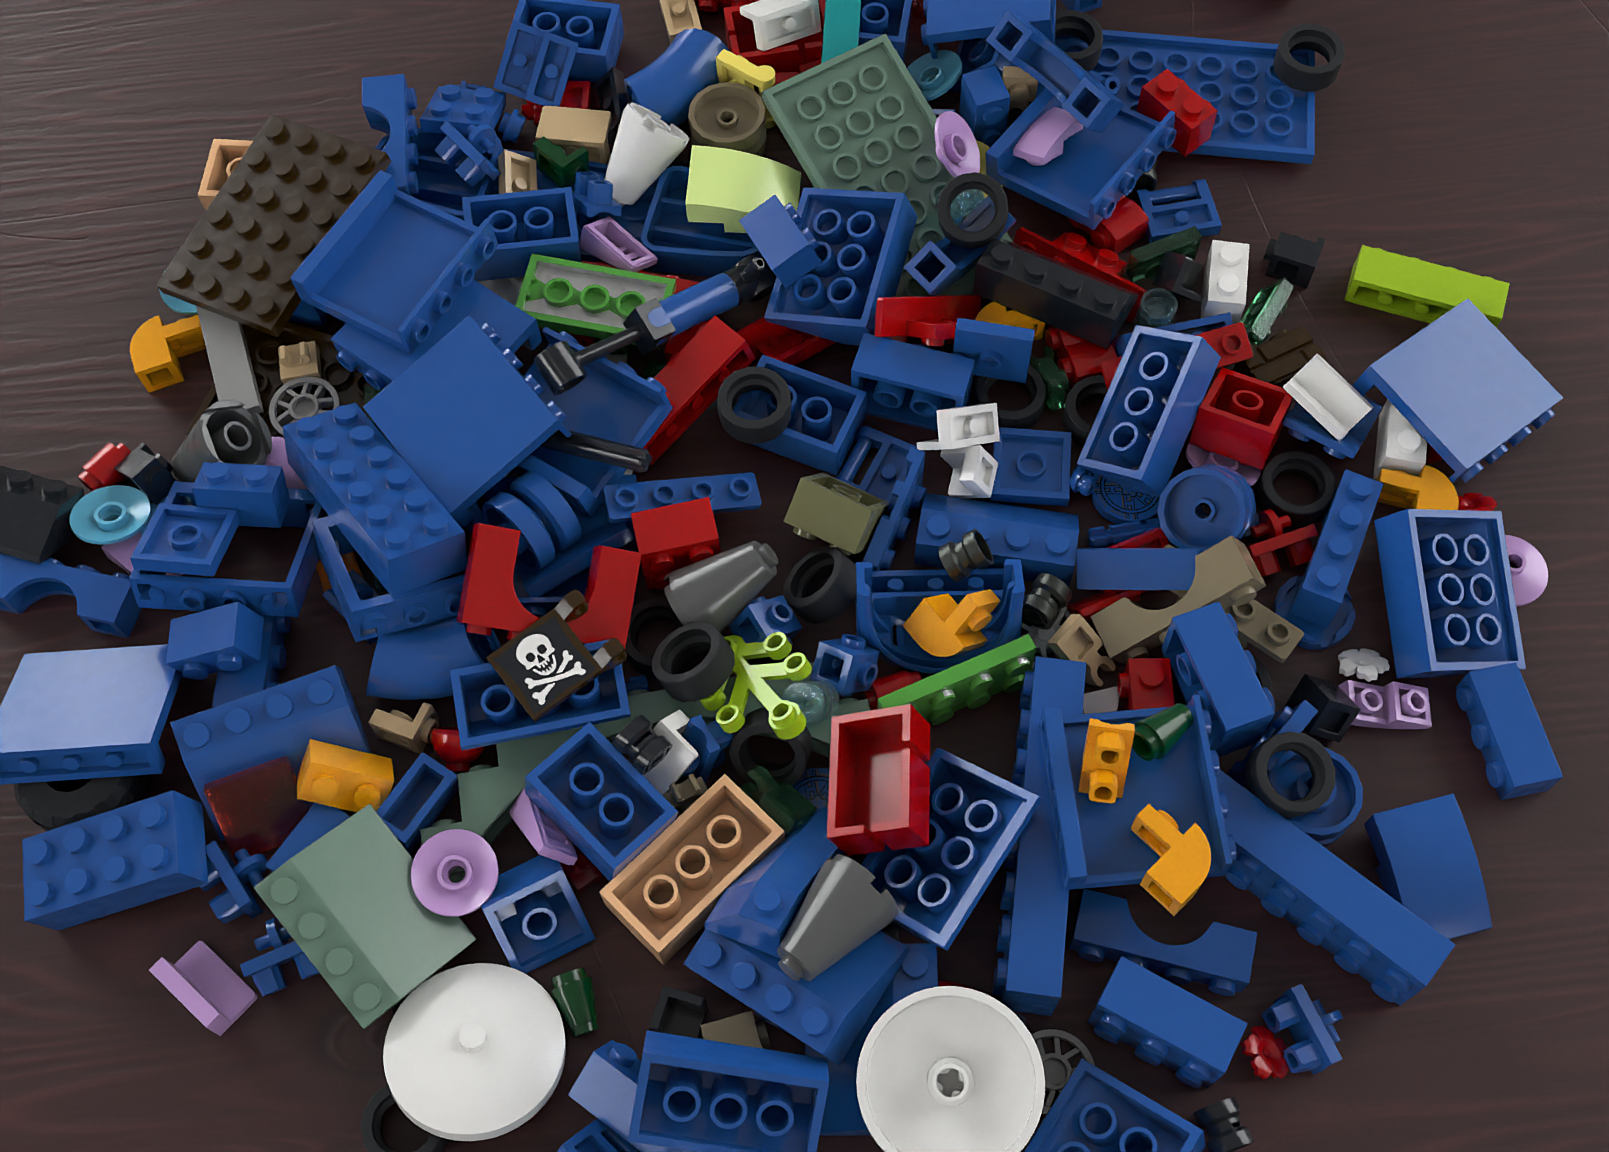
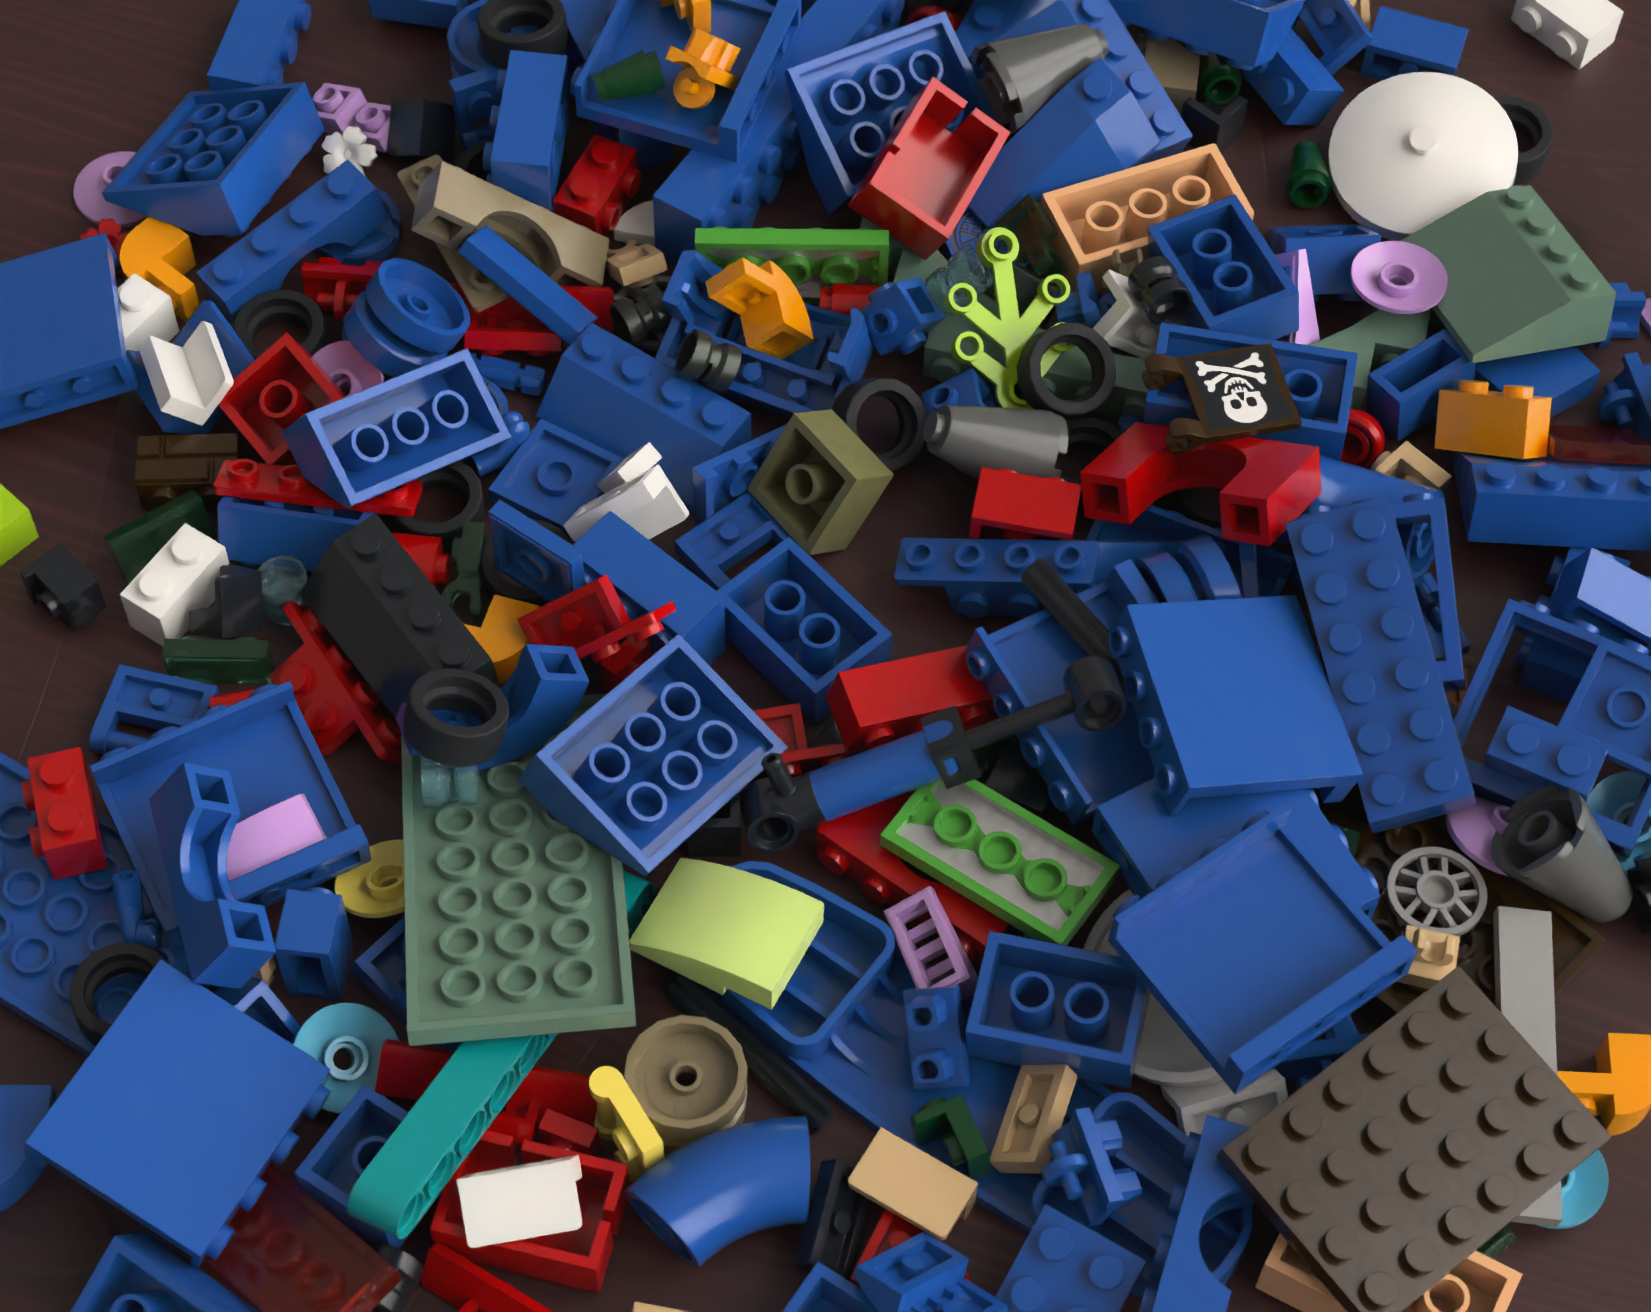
camera: 160 degrees left, 5 degrees down
blue plate [498,109,526,143] -> none
white cone [604,102,690,207] -> none
black tyre [717,367,791,444] -> none
blue brick [739,195,822,288] -> none
lavender dish [935,111,980,178] -> none

